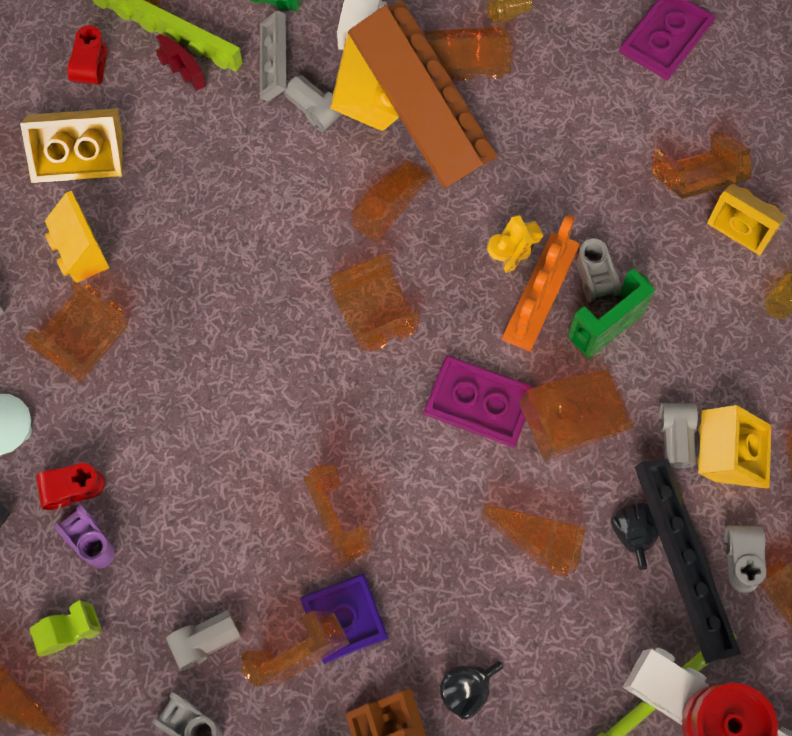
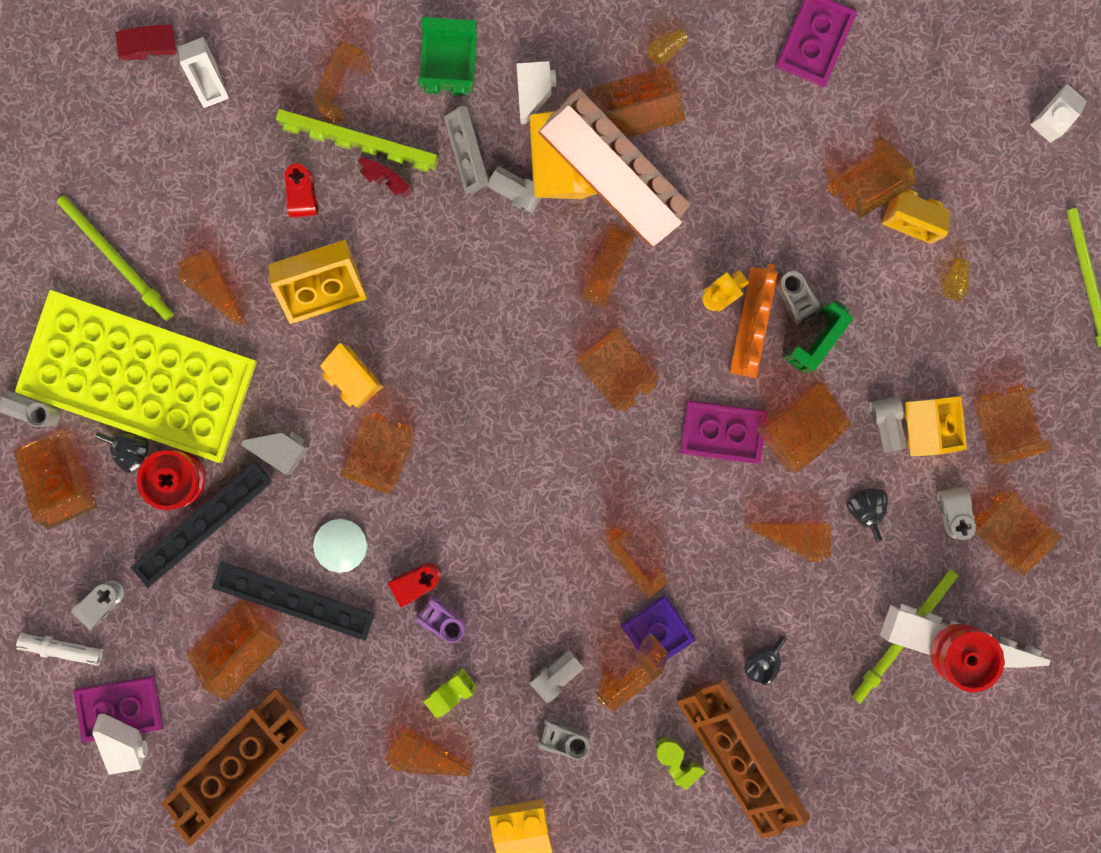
camera: 15 degrees left, 20 degrees up
black plate [634,458,741,664] -> none

